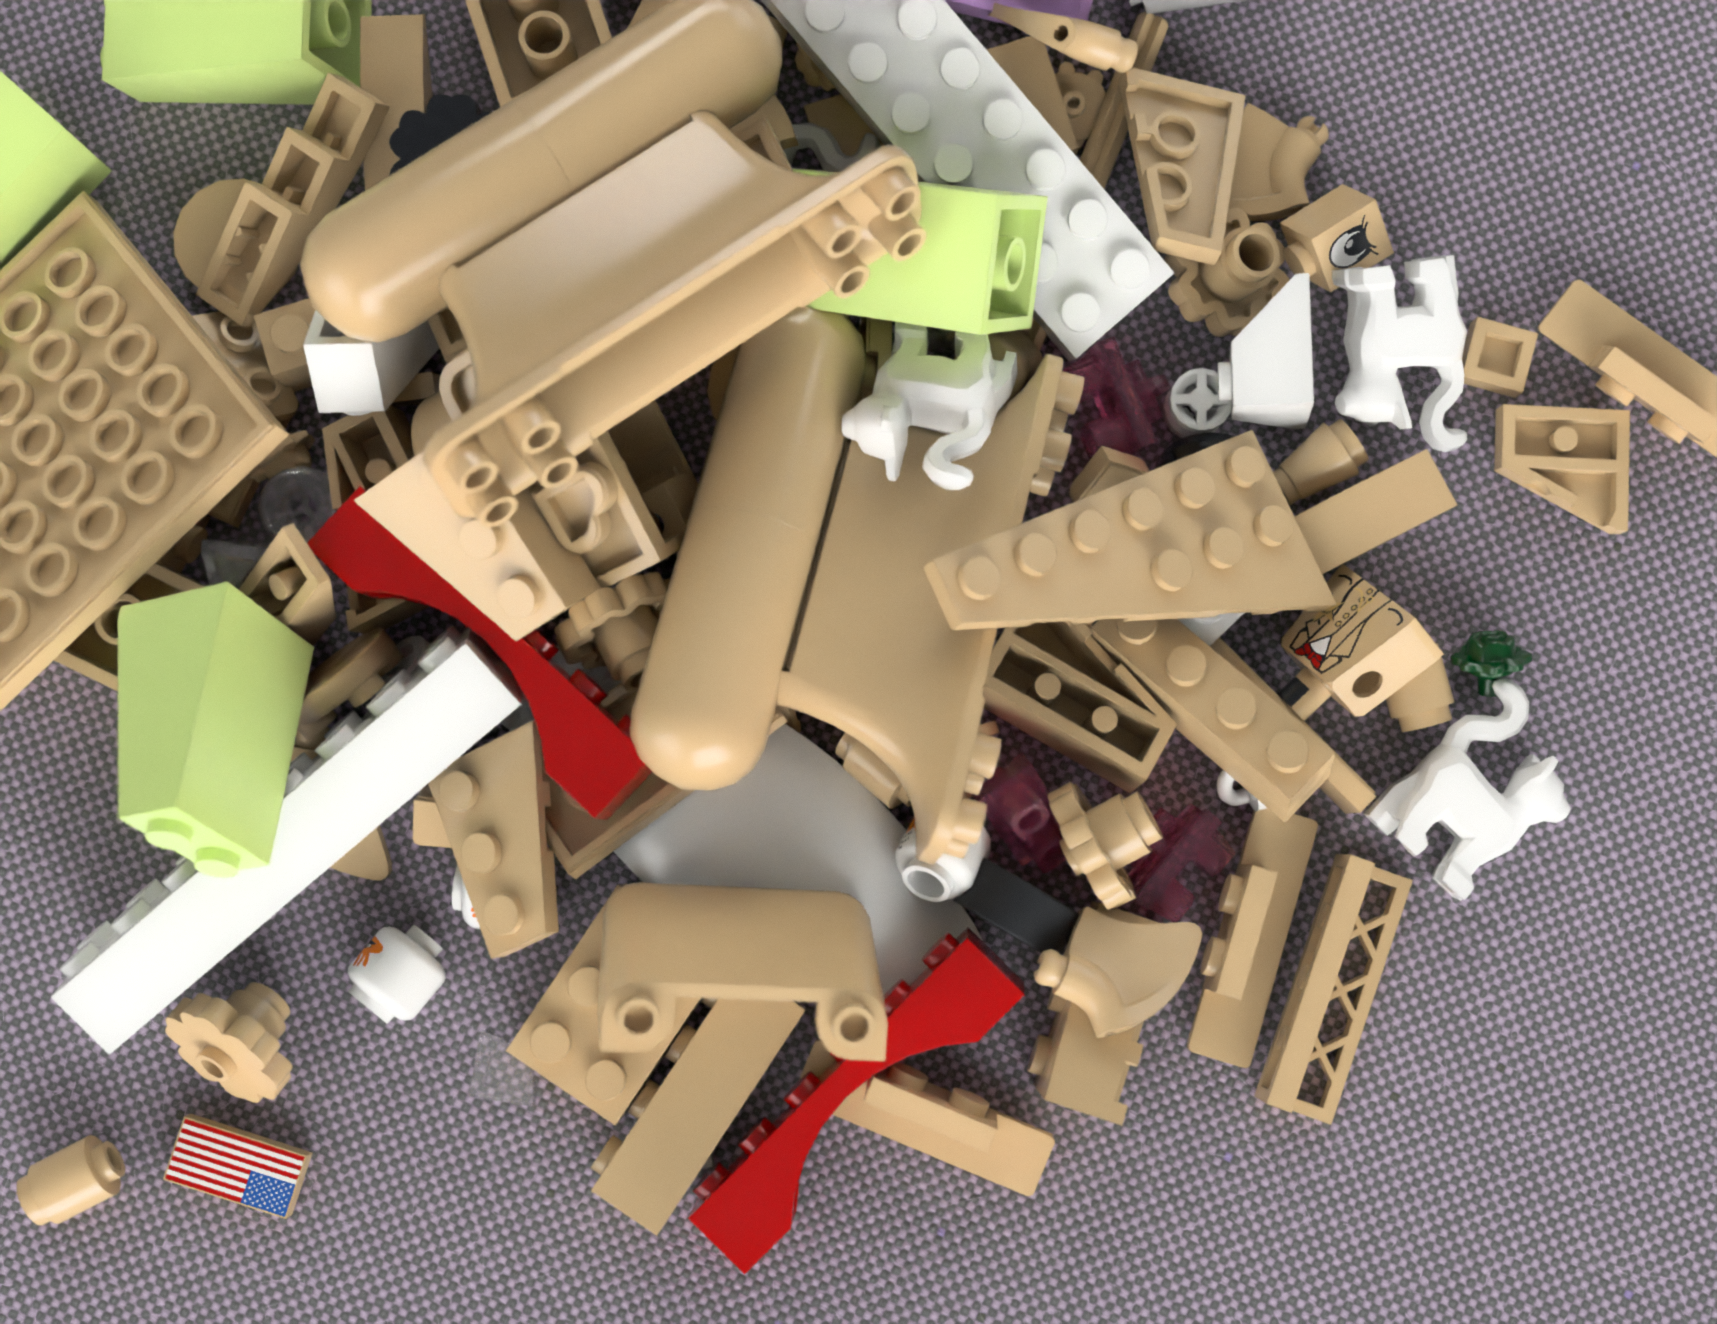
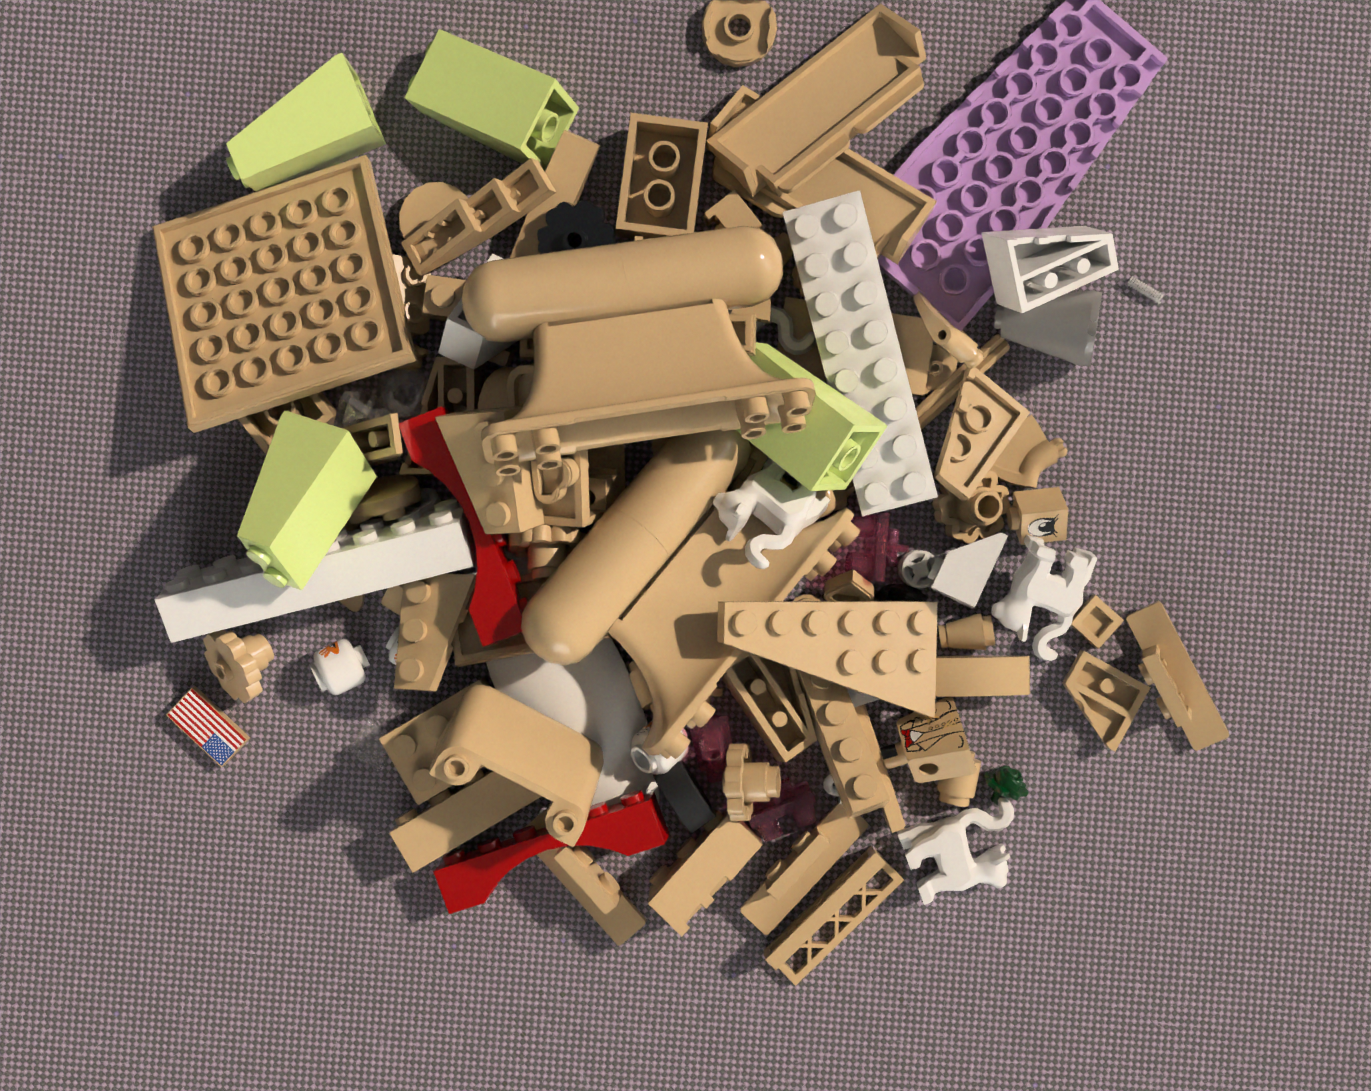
camera: 25 degrees right, 5 degrees up
tan brick [16,1135,125,1226] -> none
tan arm [1034,906,1202,1038] -> none

